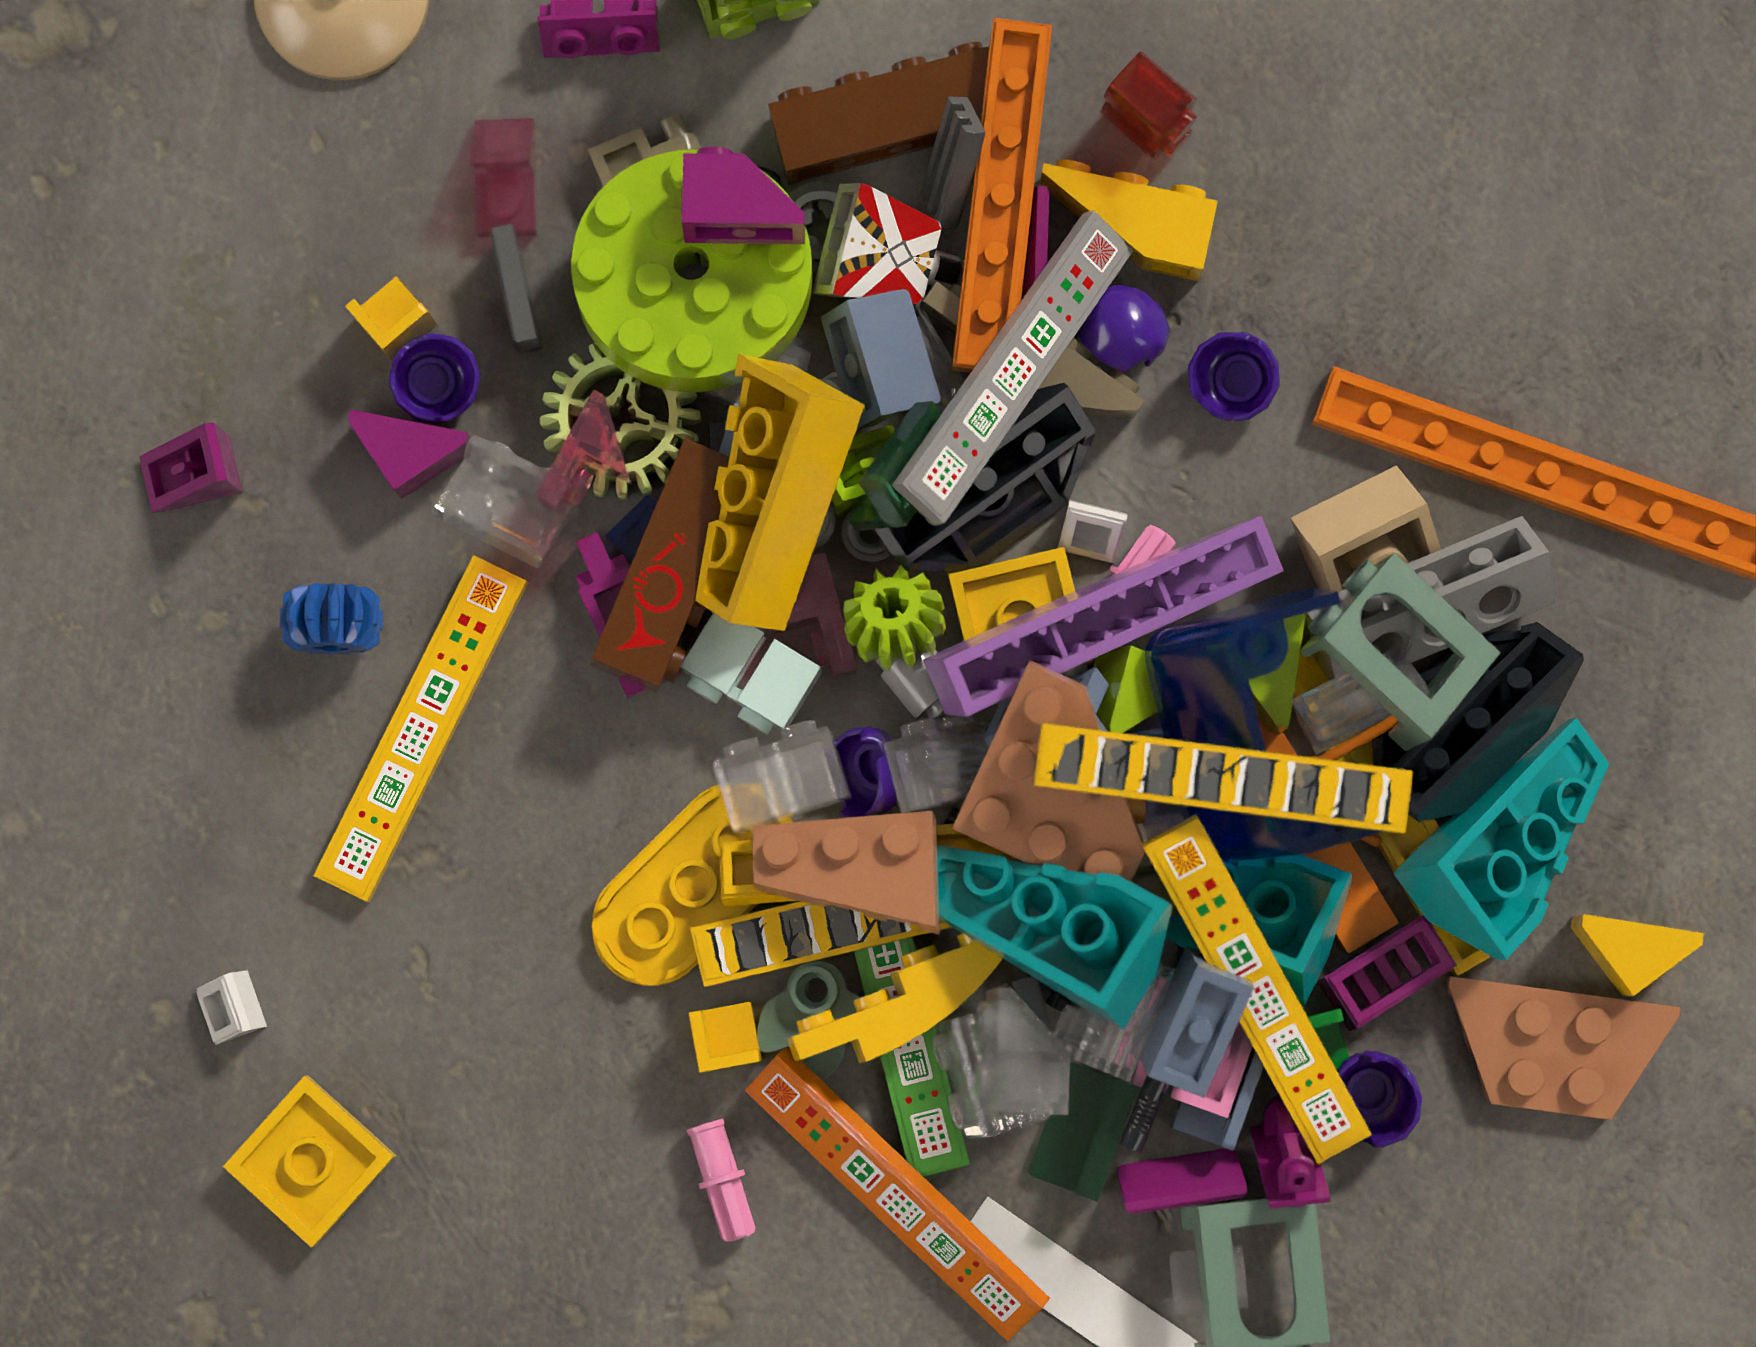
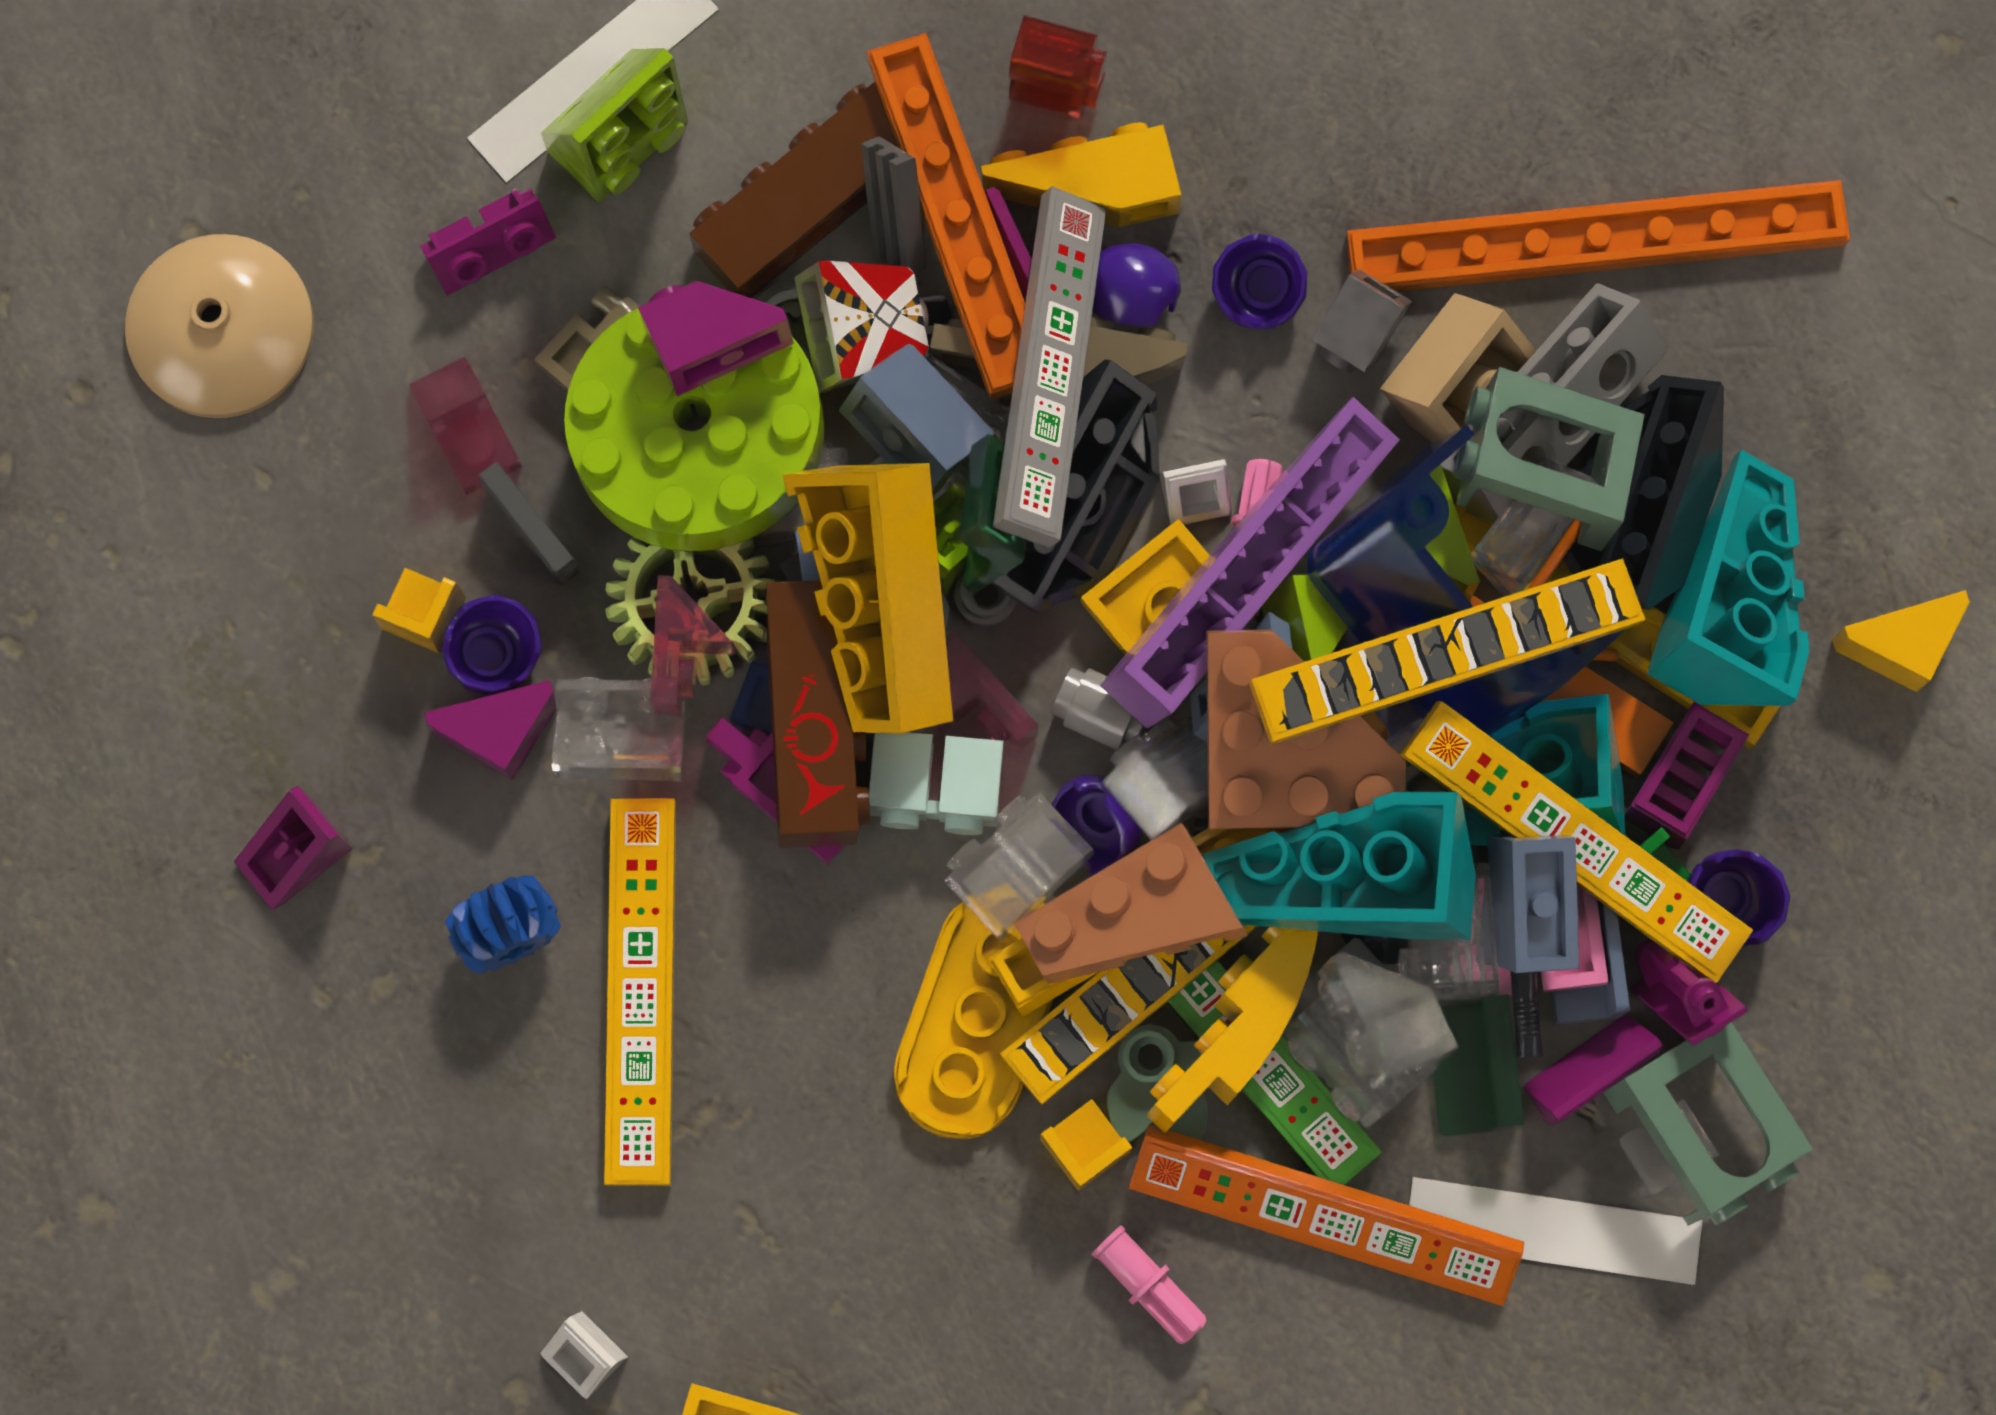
camera: 30 degrees left, 5 degrees down
lime gear [843,565,946,671] -> none
nougat wing [1445,976,1681,1120] -> none
none -> flat silver brick [1311,269,1412,373]

